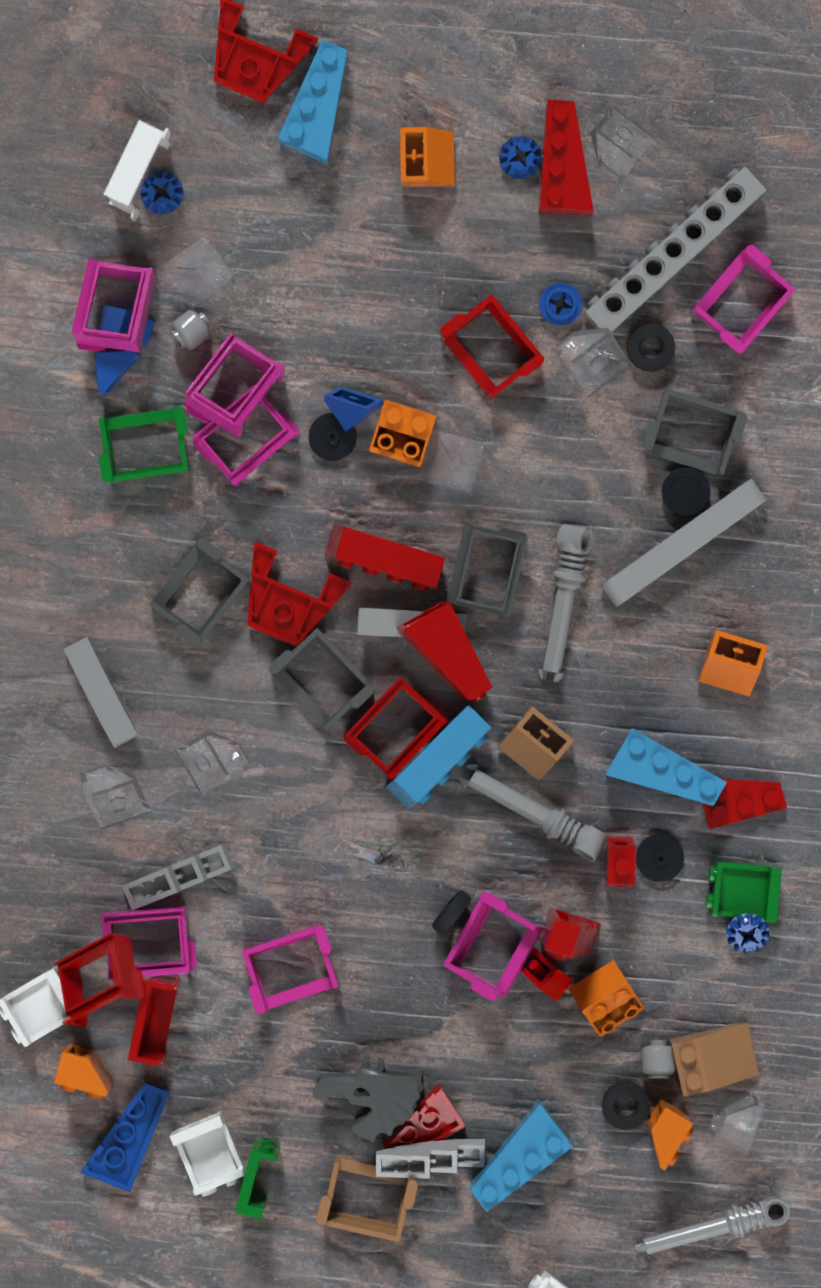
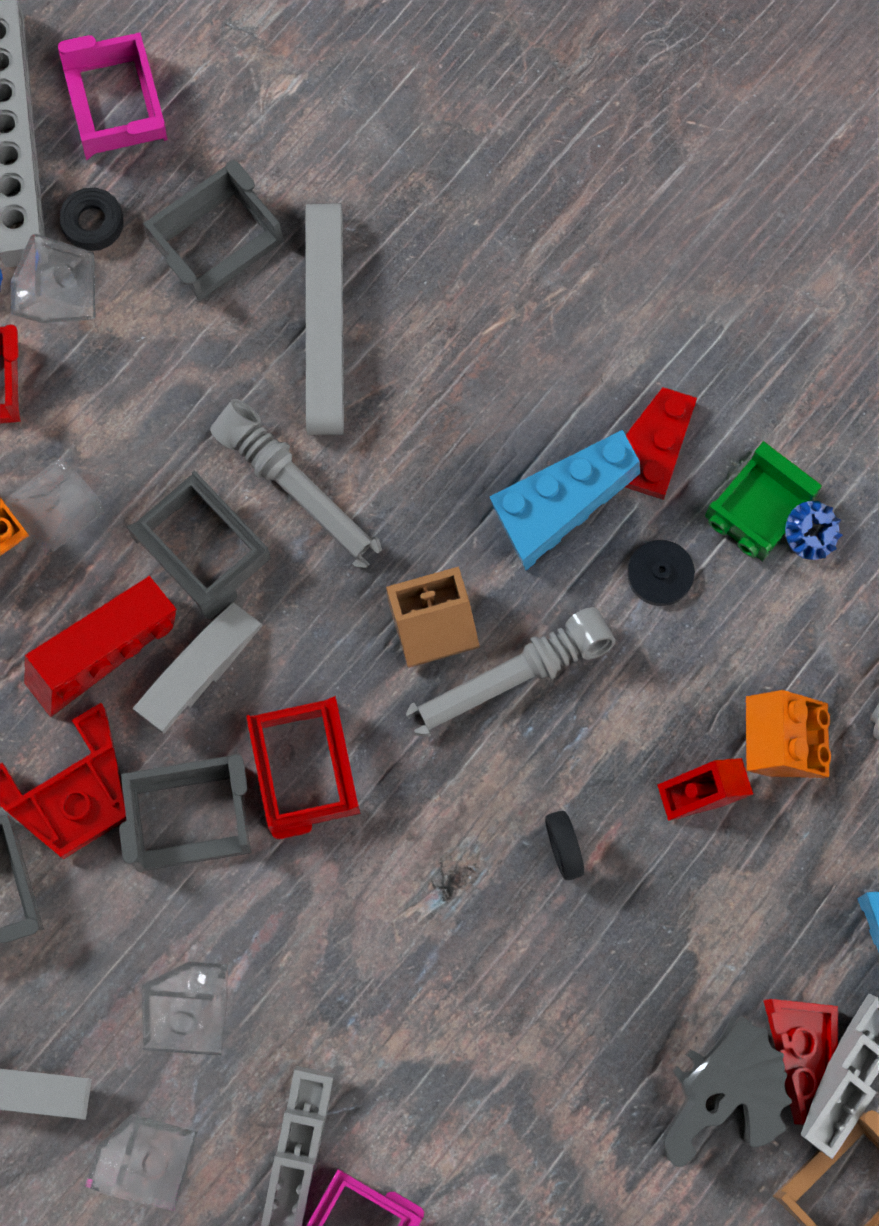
camera: 55 degrees left, 15 degrees down
dark pink piece [242,924,340,1014] -> none
dark azure wedge [386,705,491,809] -> none
red slope [396,601,493,702] -> none
dark pink piece [443,892,543,1001] -> none
red wedge [540,907,601,961] -> none
red torso [605,836,636,888] -> none
black piece [661,468,710,516] -> none
orange slope [698,630,768,697] -> none

